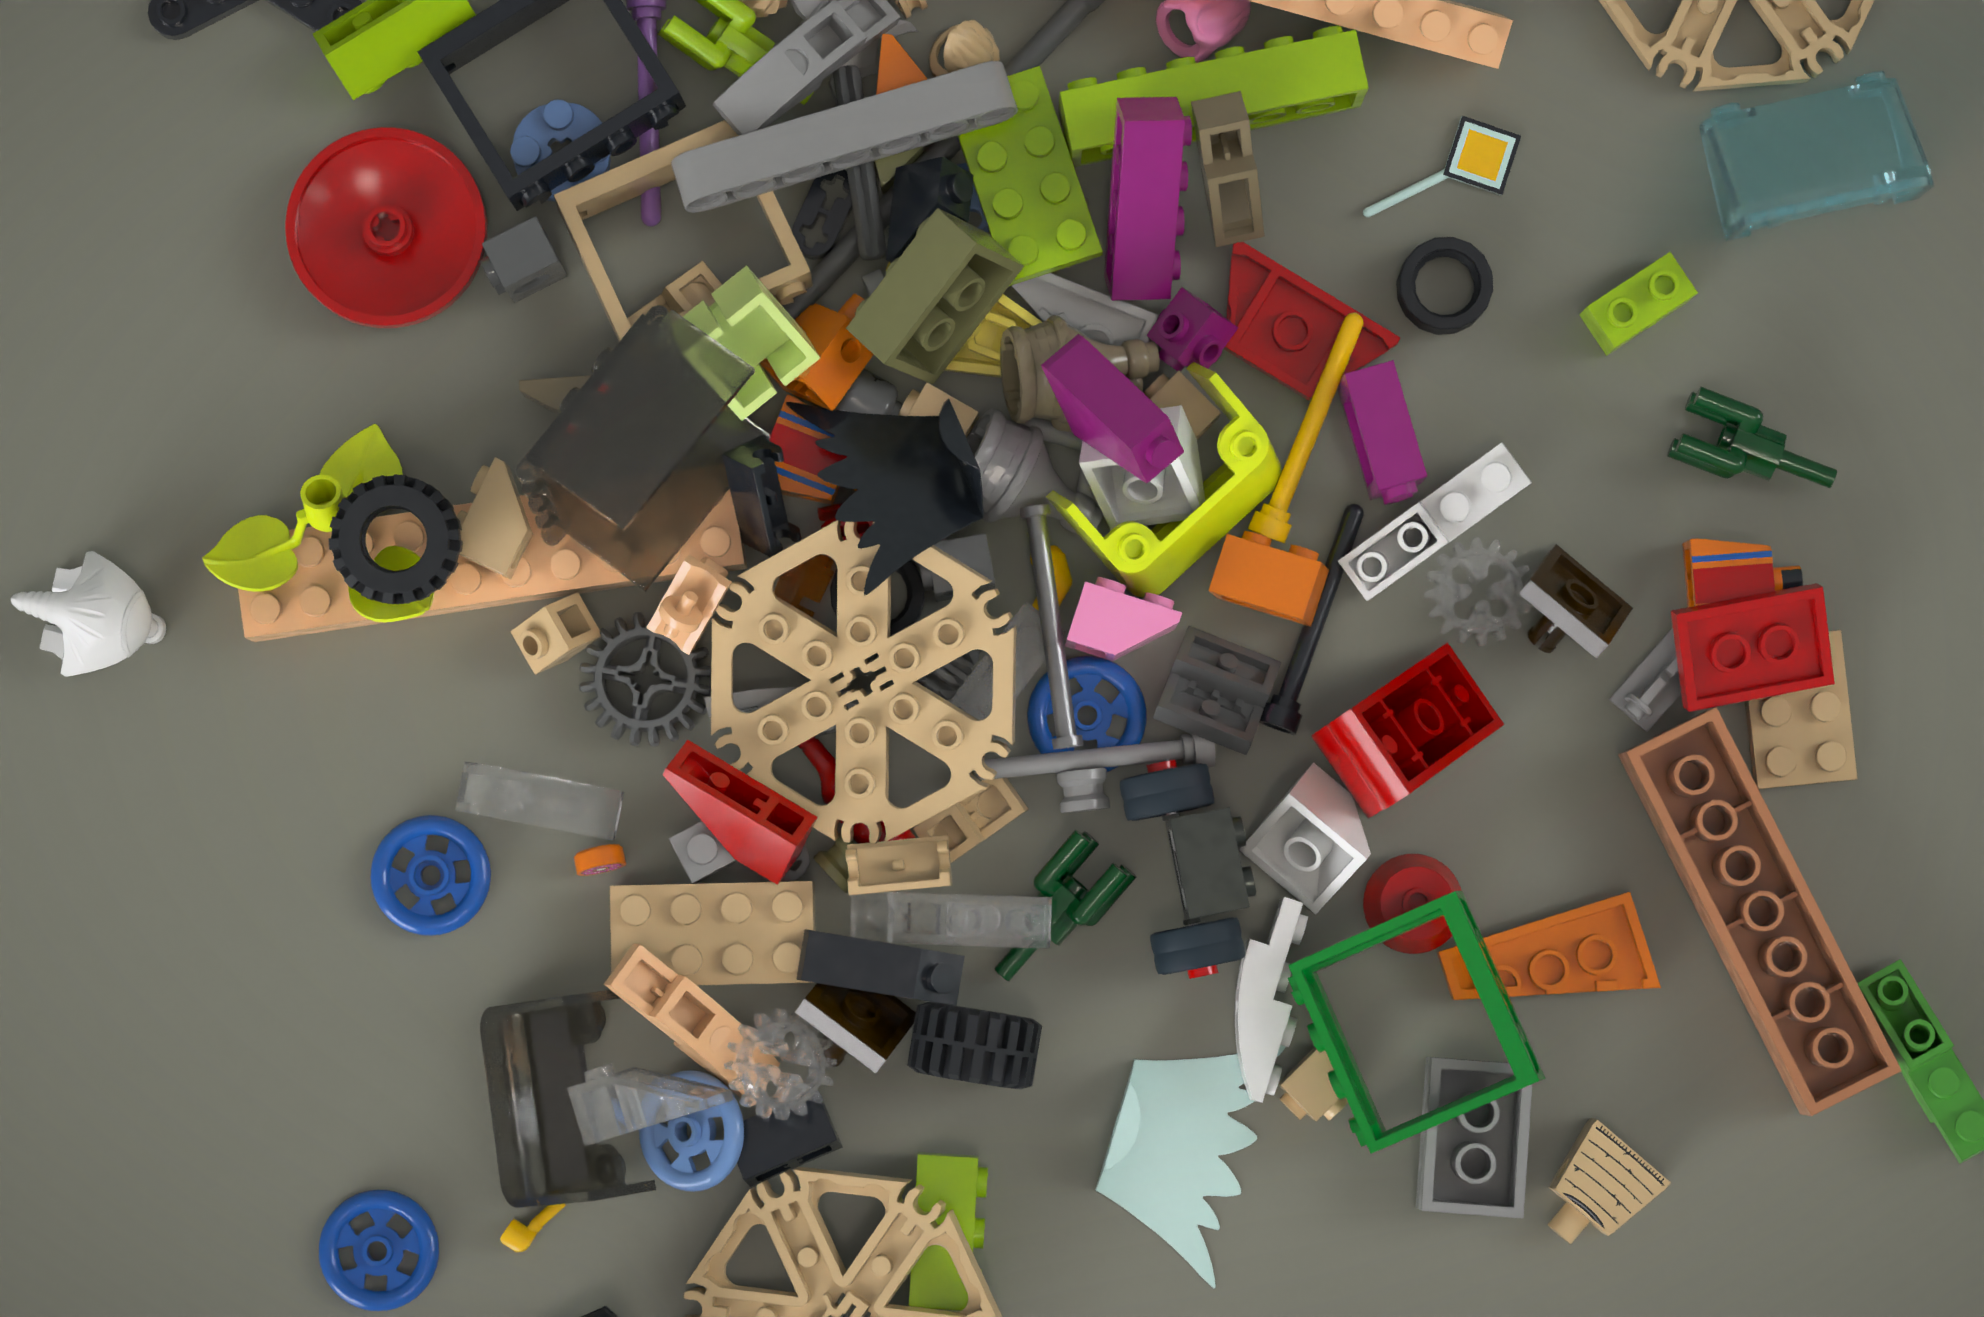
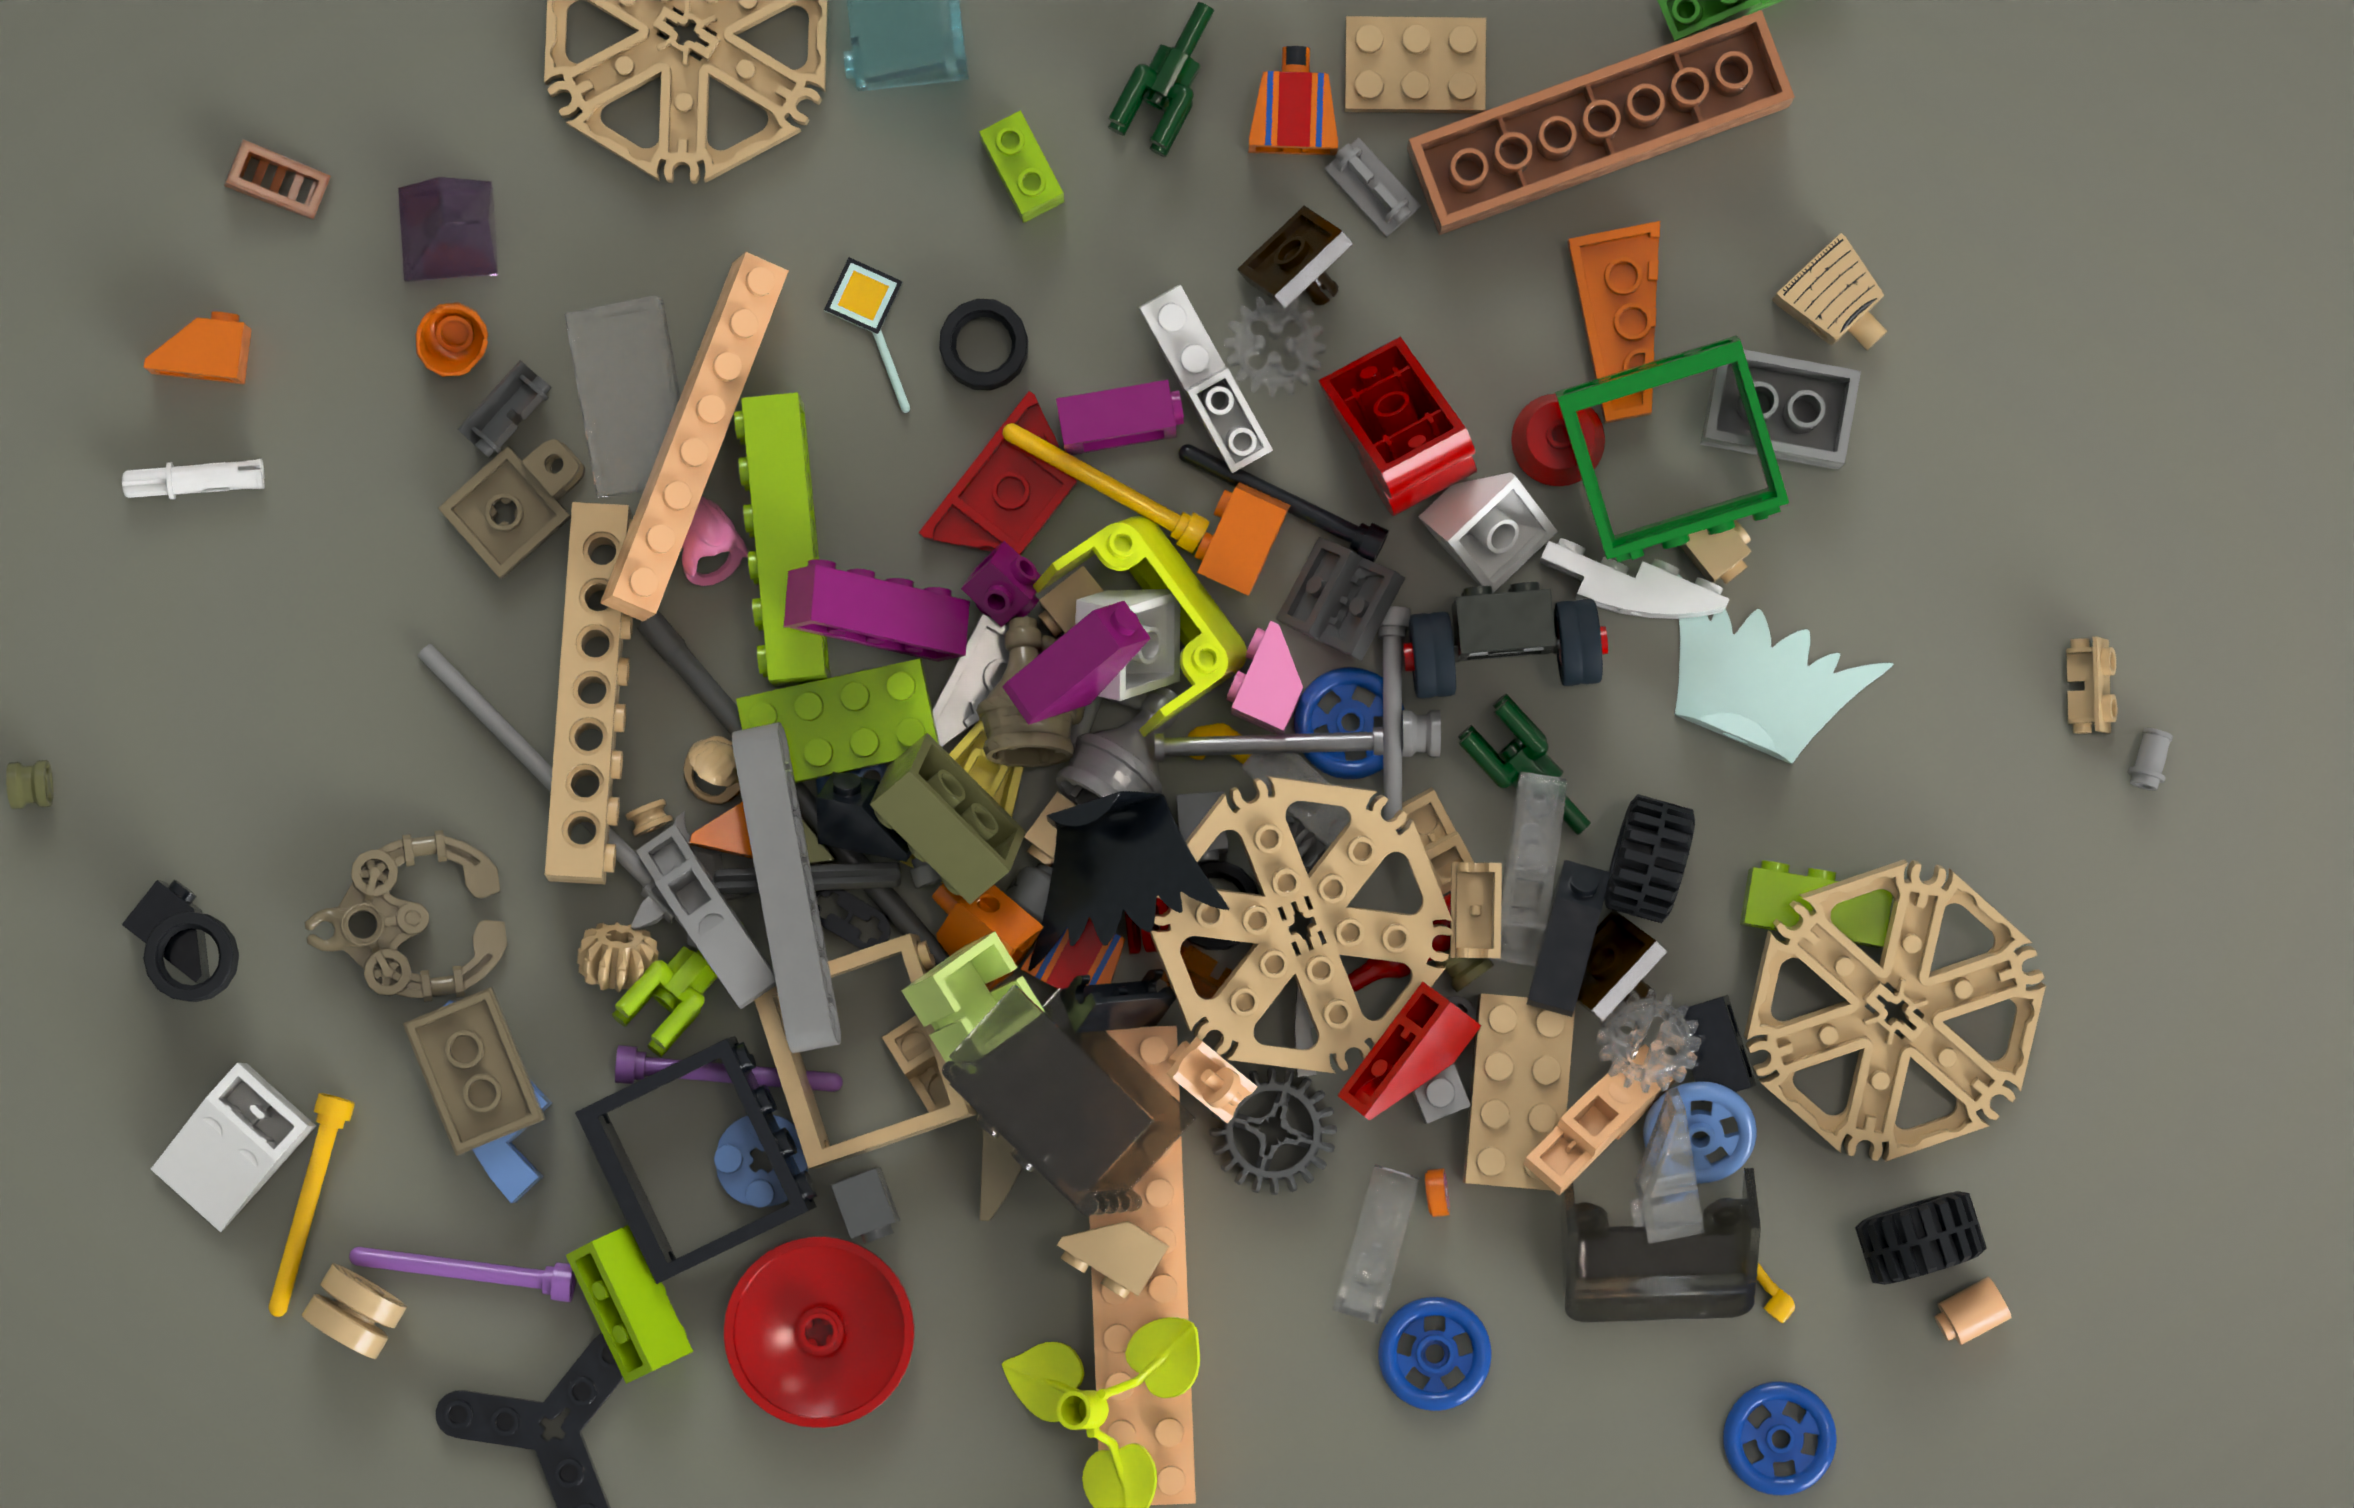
camera: 80 degrees left, 0 degrees up
black tyre [329,474,463,604] -> none
tan brick [510,592,601,675] -> none
dark tan slope [1191,91,1265,247] -> none
red plate [1671,583,1835,712] -> none

